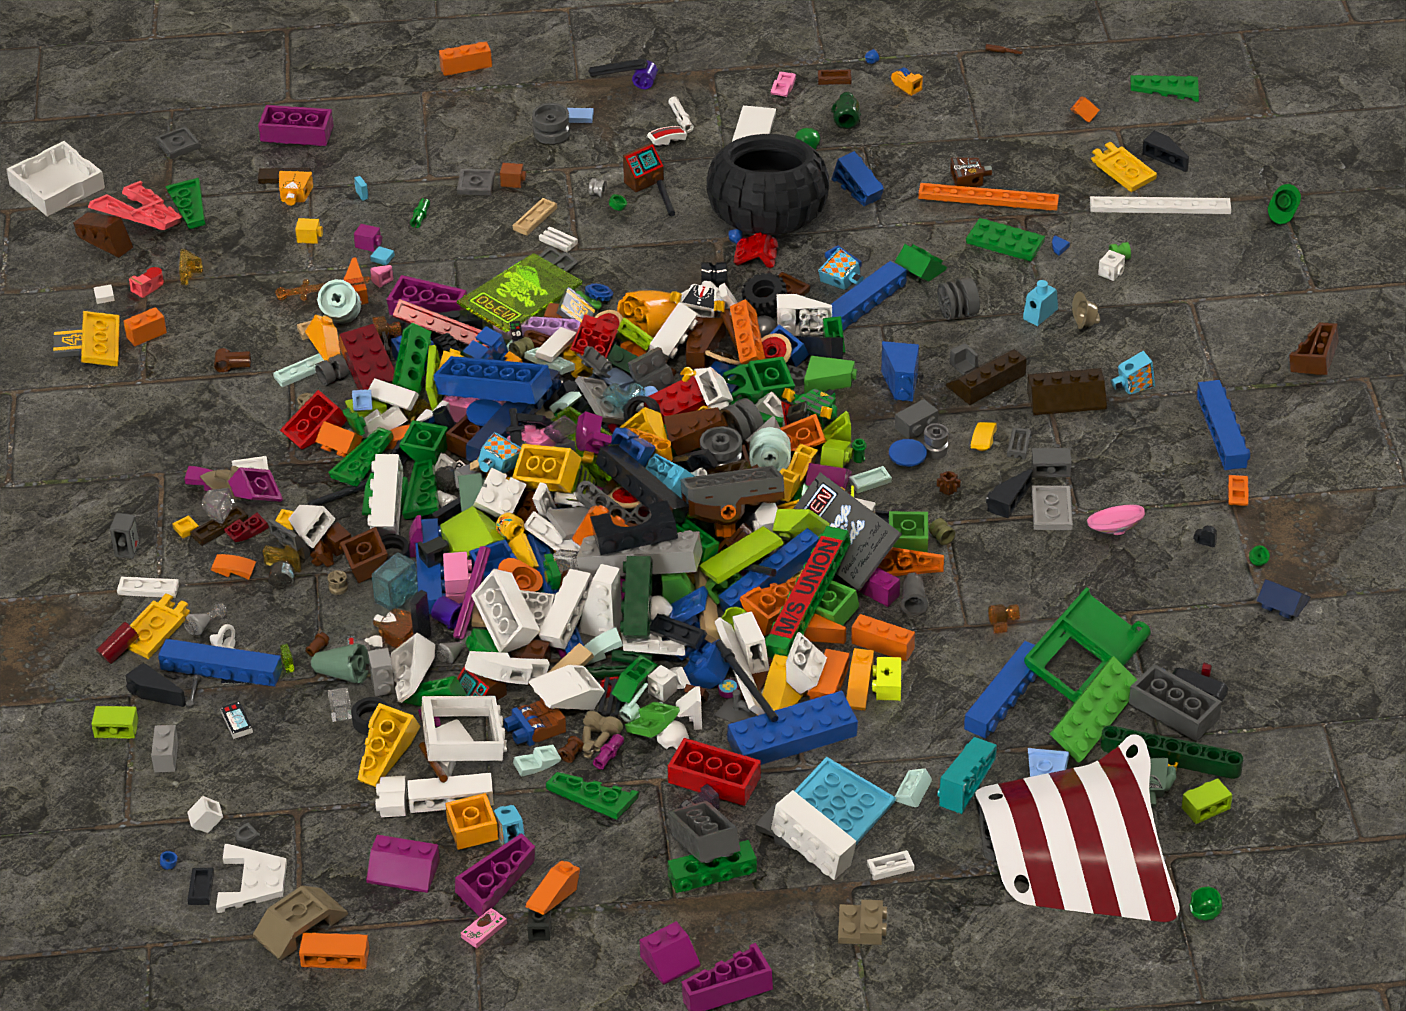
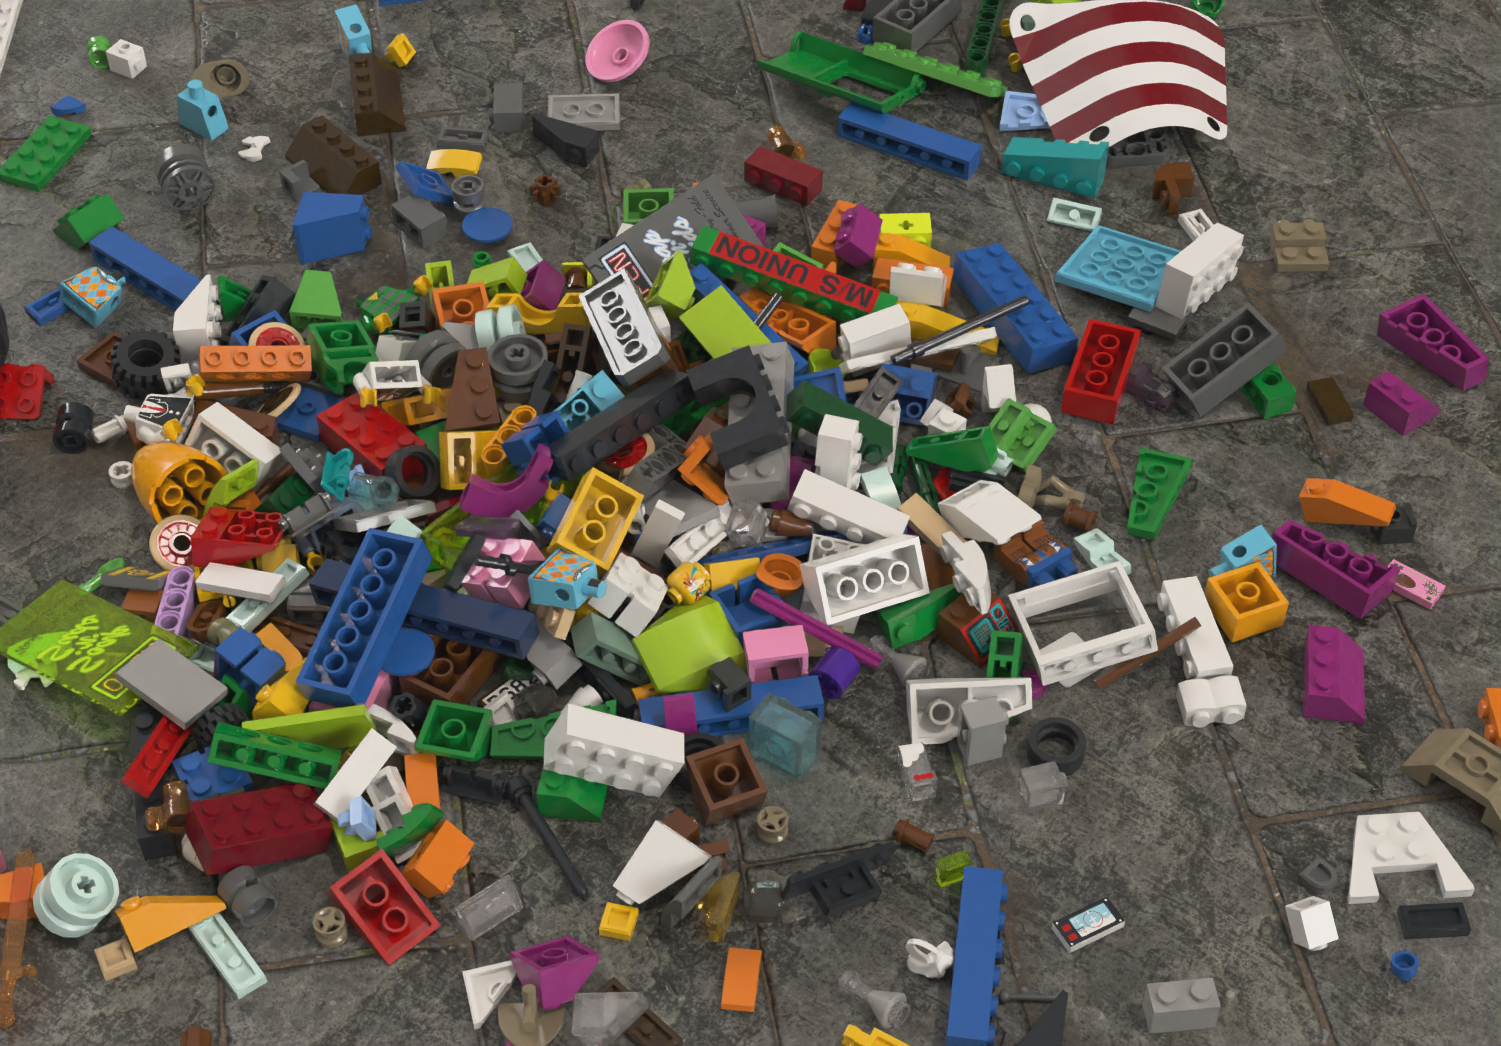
camera: 95 degrees left, 5 degrees up
dark red slope [224,512,269,542] -> none
sand green cone [311,643,369,683] -> none
green wing [329,427,394,487] -> none
yellow wedge [358,703,421,787] -> none
clear orange torso [373,608,413,648] -> none
magenta wedge [387,275,469,315] -> none
black tile [410,590,431,639] -> none
green plate [543,553,561,590] -> none
blue gear [585,283,613,301] -> none
magenta pin [593,734,624,769] -> none
tile [718,679,738,698] -> none
none -> light grey tile [116,639,228,730]
none -> white piece [238,136,271,162]
none -> teal hinge [320,448,354,502]
none -> yellow tile [384,33,416,67]
none -> blue plate [395,161,454,207]
none -> clear slope [454,875,523,941]
none -> dark red brick [744,146,823,206]
none -> black bracket [781,841,897,918]
none -> magenta brick [834,203,883,268]
none -> reddish brown brick [1152,162,1194,215]
none -> dark brown tile [1306,377,1354,425]

